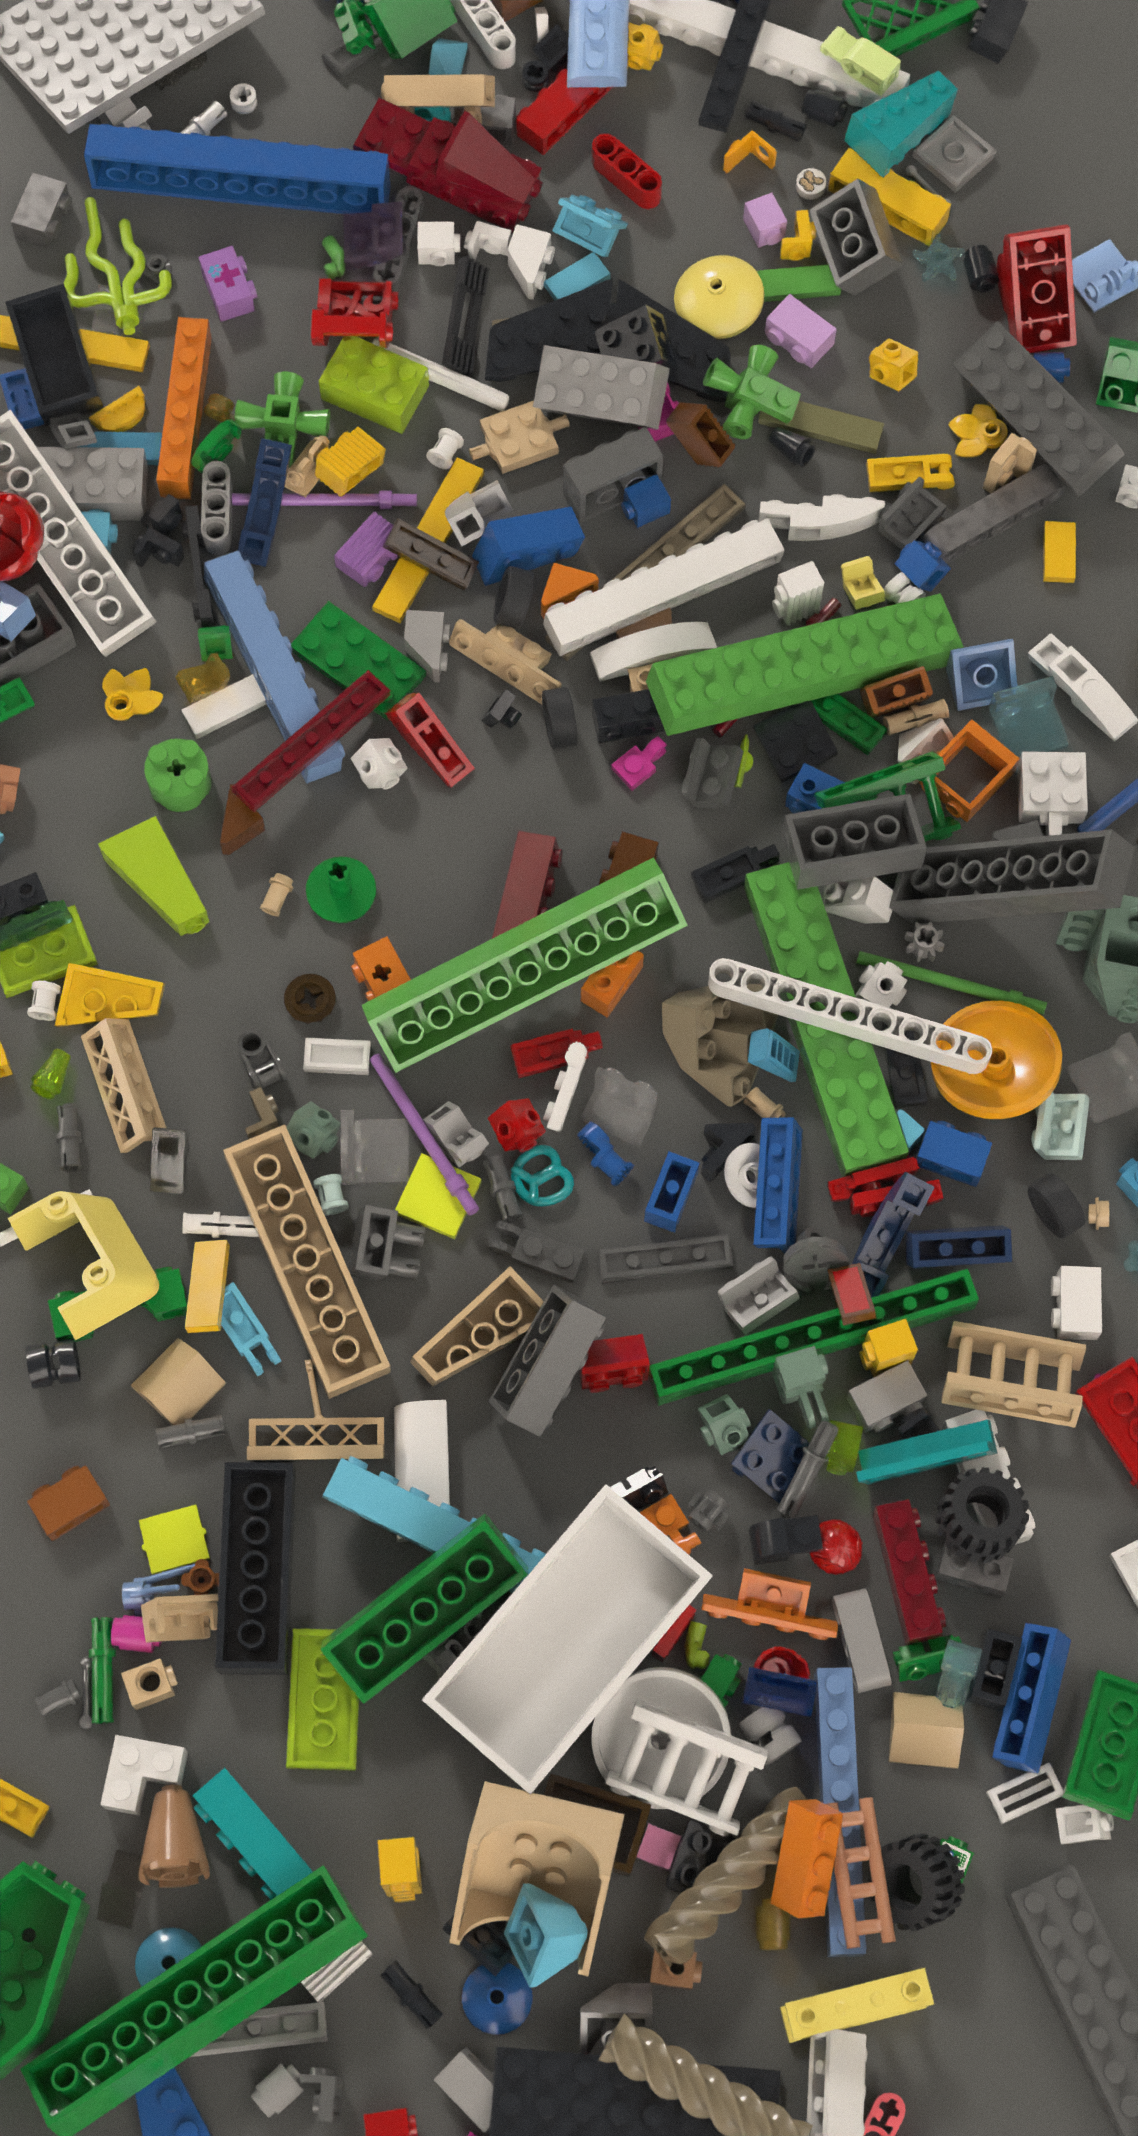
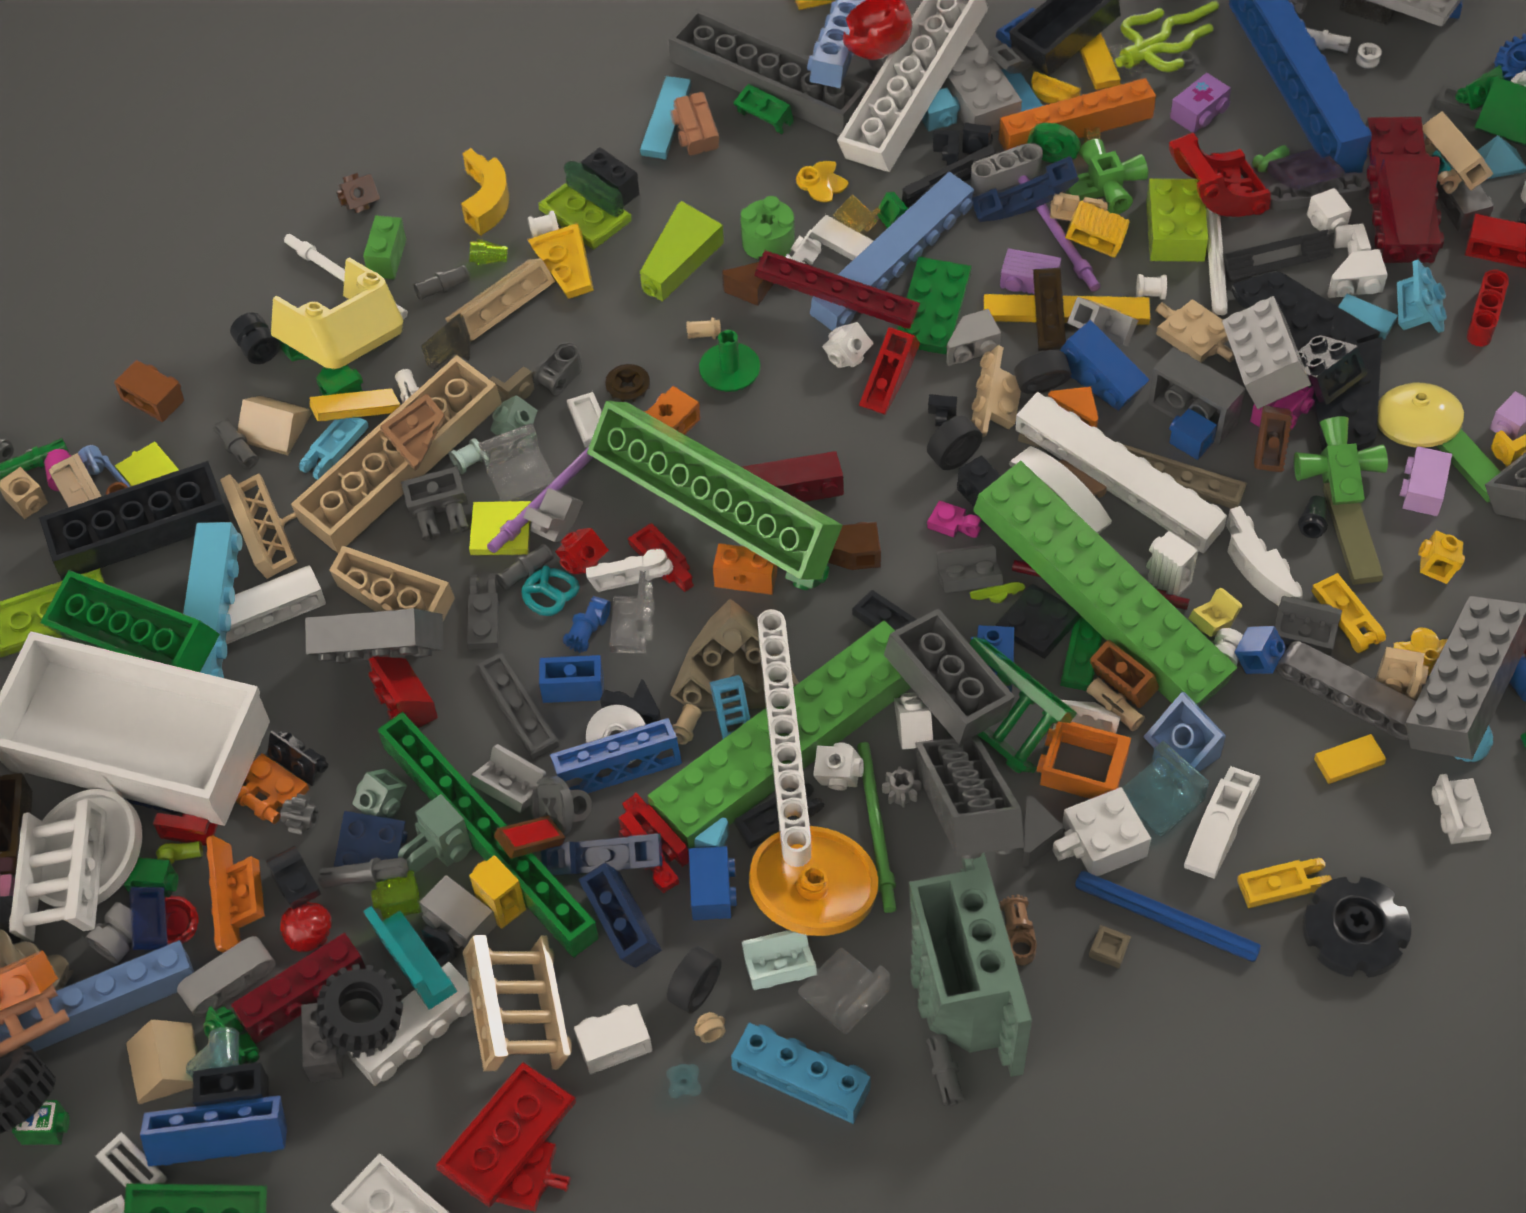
camera: 70 degrees right, 15 degrees down
none -> medium nougat wing [380,393,445,471]
none -> white hinge [786,230,821,265]

